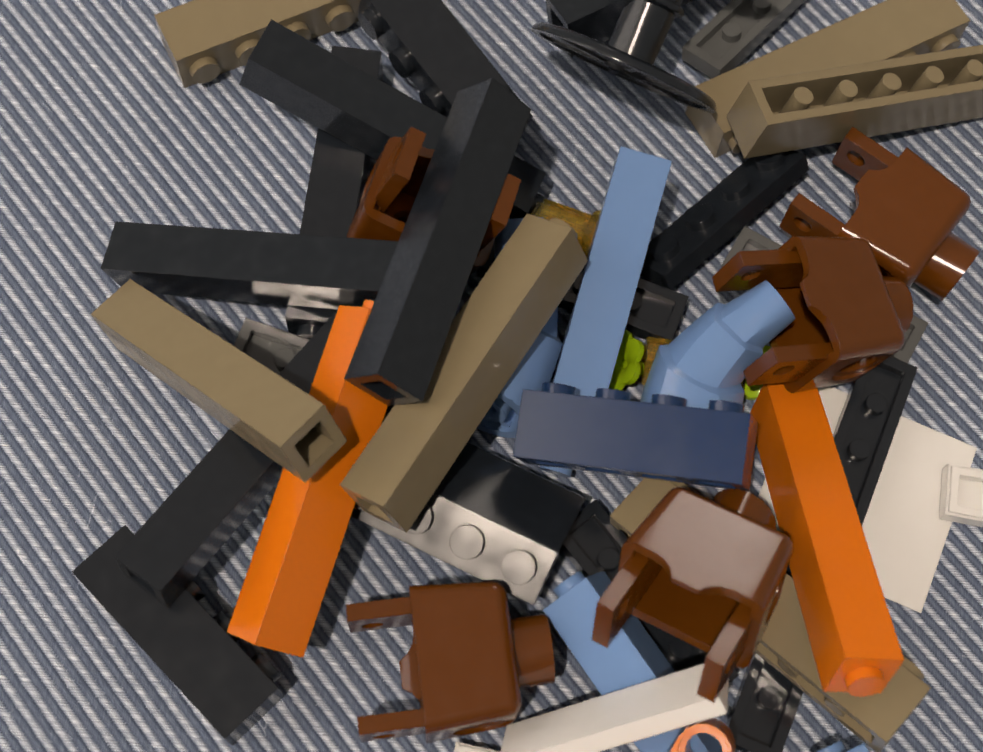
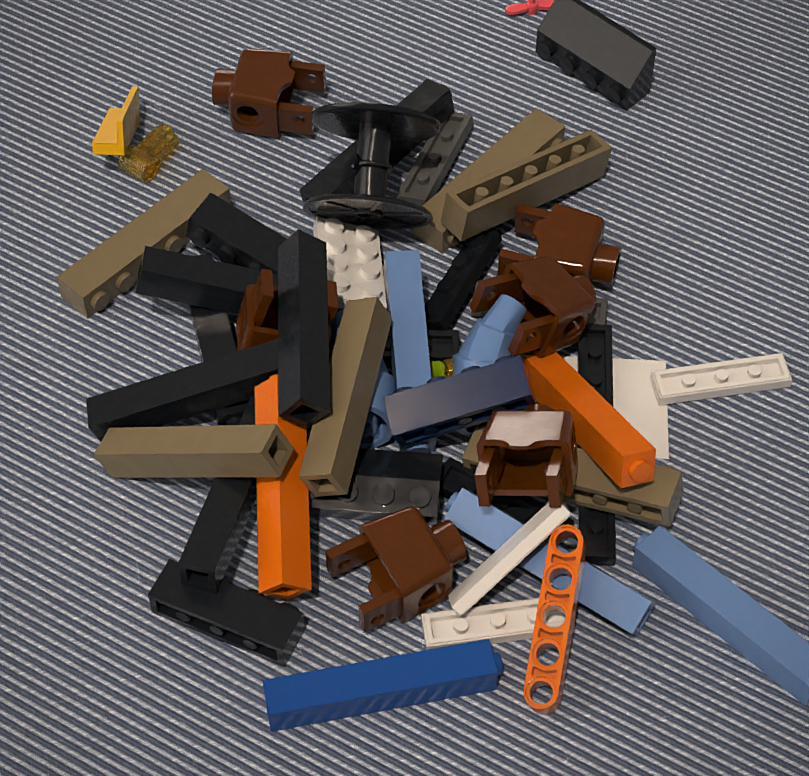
camera: 15 degrees left, 15 degrees down
none -> white plate [313,216,387,309]

